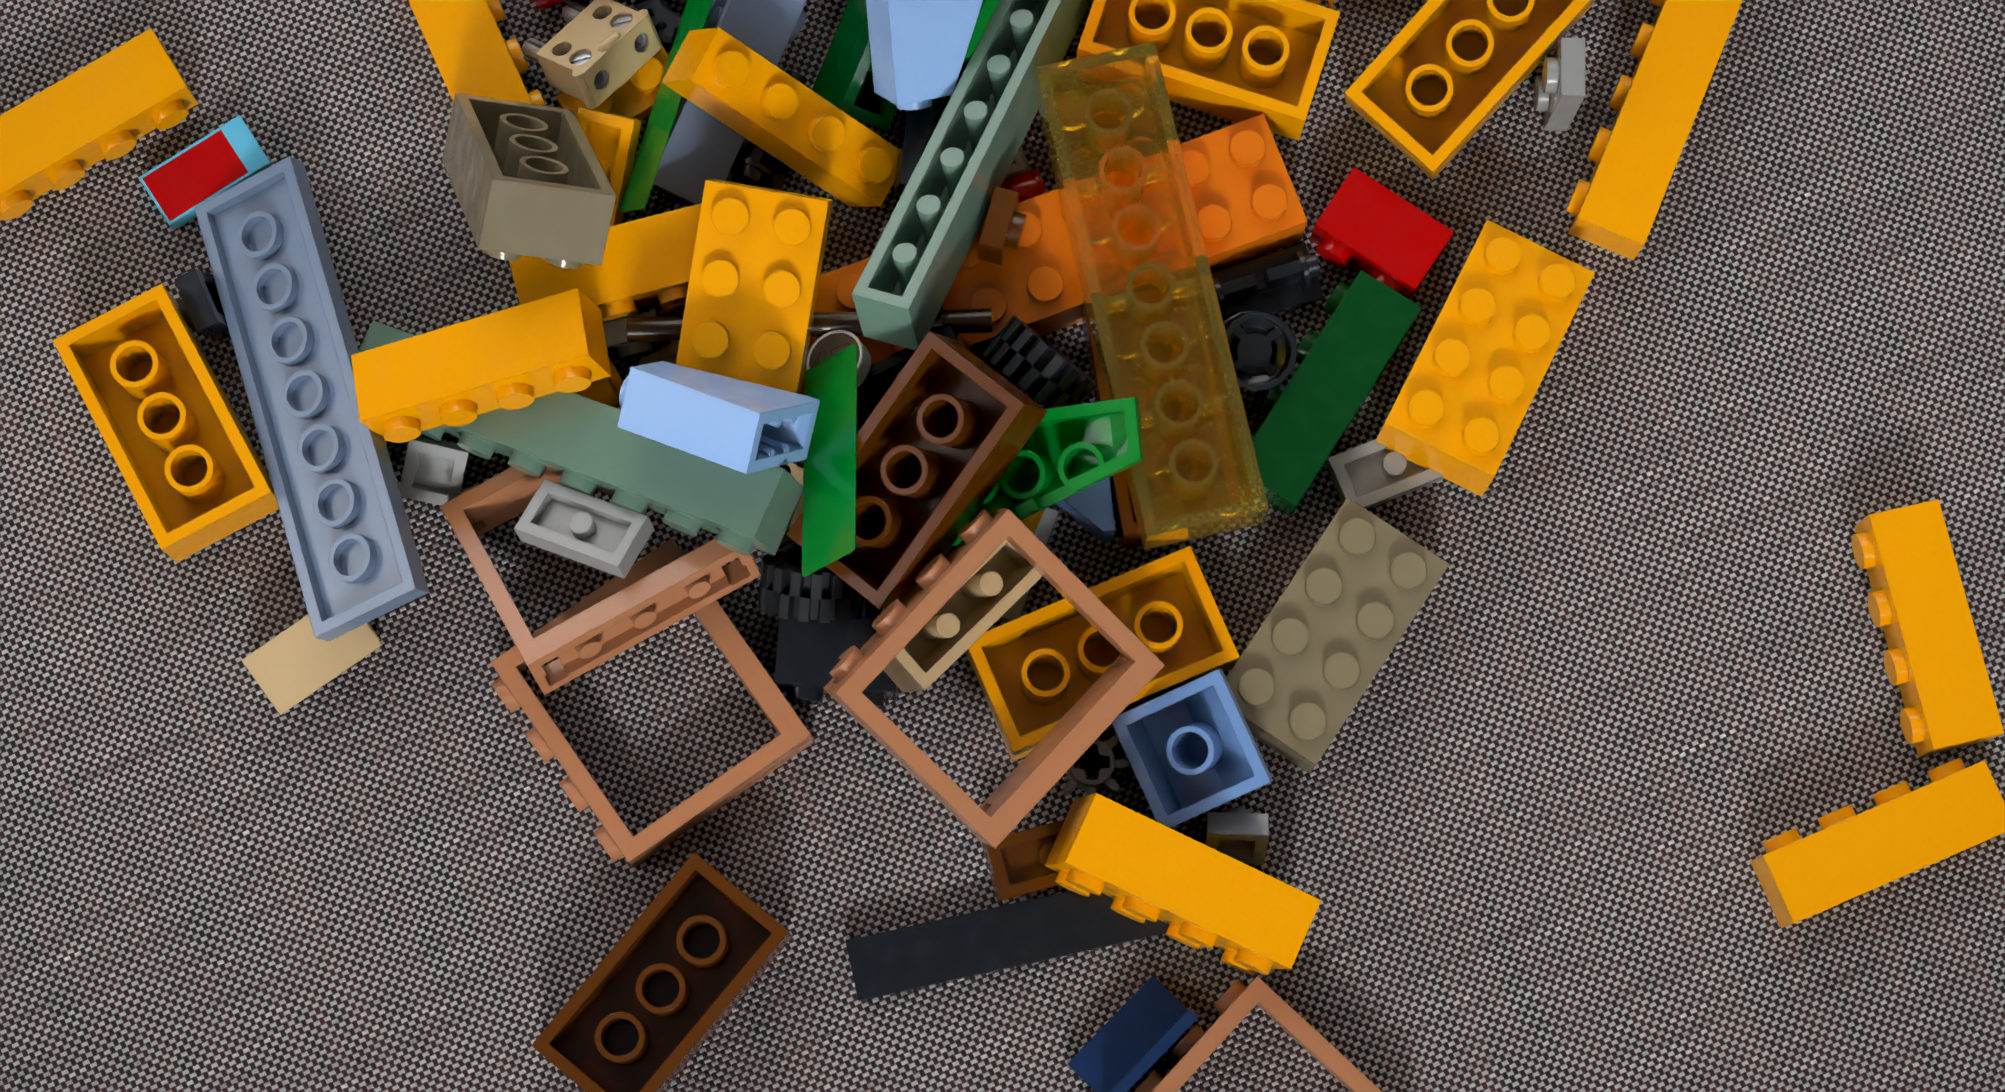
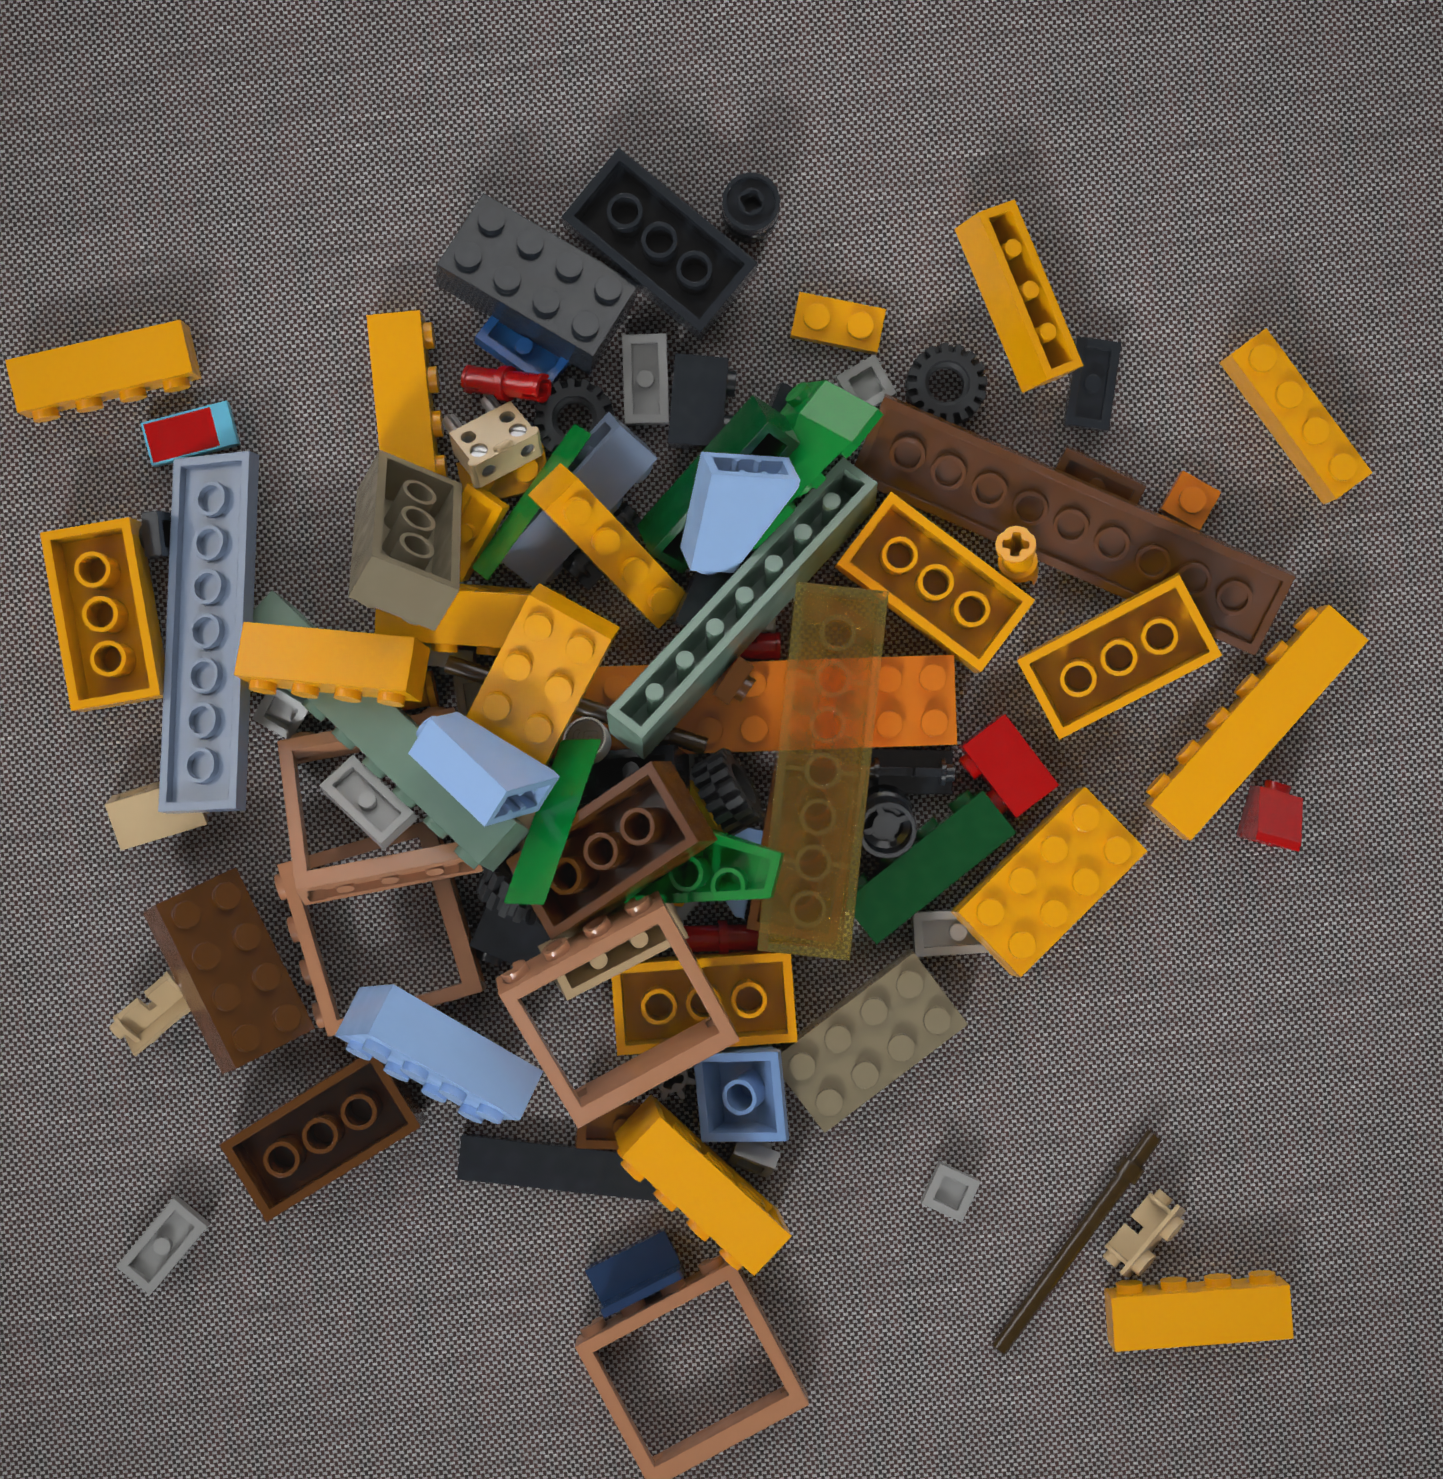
camera: 20 degrees right, 10 degrees up
light grey plate [1533,37,1585,131] -> none
light orange brick [1852,499,2004,757] -> none
none -> tan hinge [109,970,191,1057]
none -> reddish brown brick [143,867,315,1074]
none -> light blue brick [335,984,543,1124]
none -> red pin [684,920,768,954]
none -> light grey plate [920,1161,981,1223]
none -> dark brown bar [992,1129,1162,1355]
none -> tan hinge [1102,1188,1186,1278]
none -> red slope [1236,780,1303,852]

